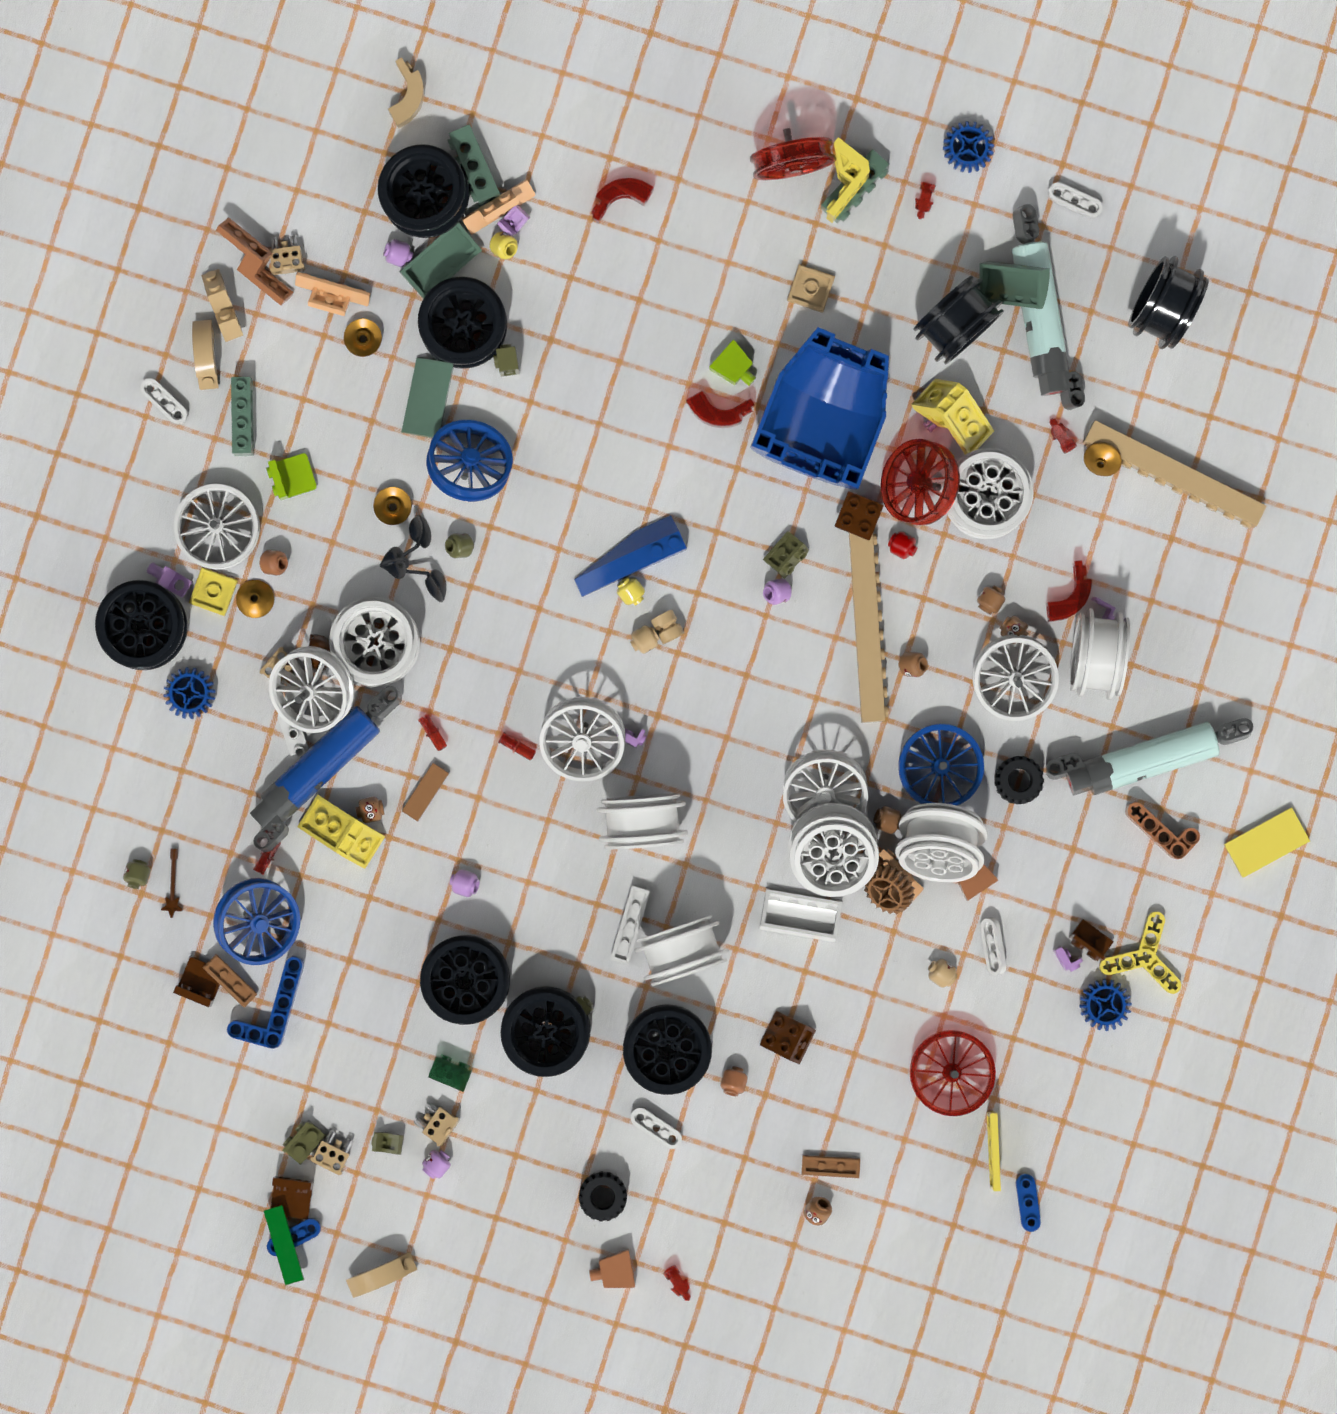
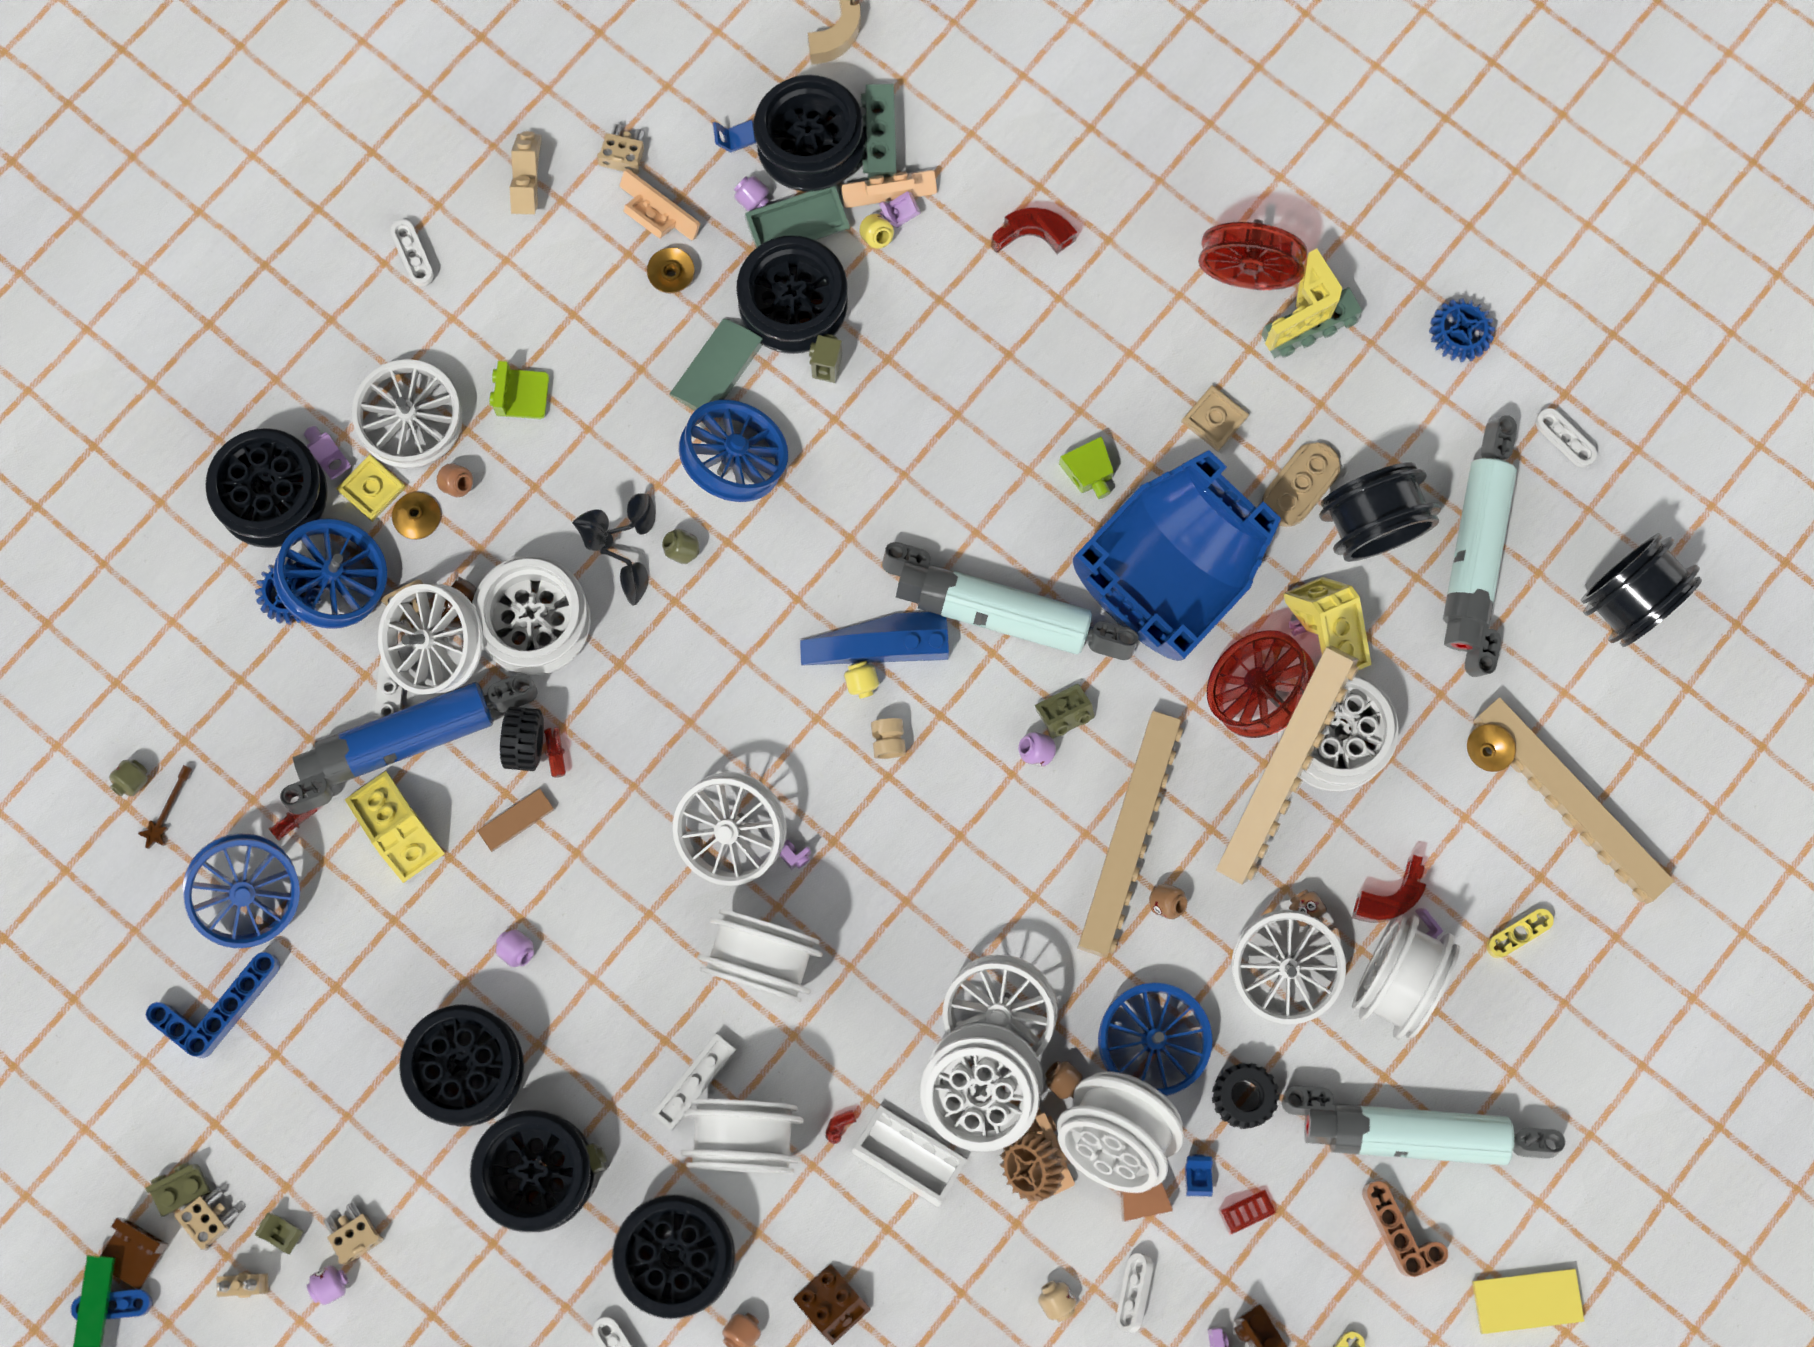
camera: 20 degrees right, 10 degrees down
reddish brown bracket [173,957,220,1008] -> none
tan arch [192,320,219,390] -> none
medium nougat tile [202,954,257,1008] -> none
nougat bracket [216,217,294,305] -> none
sand green brick [231,377,254,456] -> none
medium nougat head [355,797,385,823] -> none
pearl gold dish [373,487,412,525] -> none
clear green bracket [428,1054,473,1092] -> none
clear red axle [498,732,536,760] -> none
tan head [630,625,660,654] -> none
clear red arch [686,391,755,428] -> none
reddish brown bracket [835,491,884,541] -> none
red head [888,531,918,559] -> none
clear red piece [915,182,936,219] -> none
medium nougat head [977,585,1005,615] -> none
sand green slope [979,261,1050,309] -> none
clear red piece [1049,418,1077,454] -> none
none -> tan piece [216,1272,268,1298]
none -> blue wheel [273,519,387,629]
none -> black tyre [500,707,544,771]
none -> blue bracket [713,120,756,153]
none -> clear red arm [825,1110,857,1144]
none -> piece [882,542,1138,660]
none -> blue bracket [1184,1154,1213,1197]
none -> tan brick [1216,645,1359,884]
none -> clear red slope [1219,1189,1276,1235]
none -> tan tile [1262,442,1340,527]
none -> light yellow beam [1487,909,1554,958]

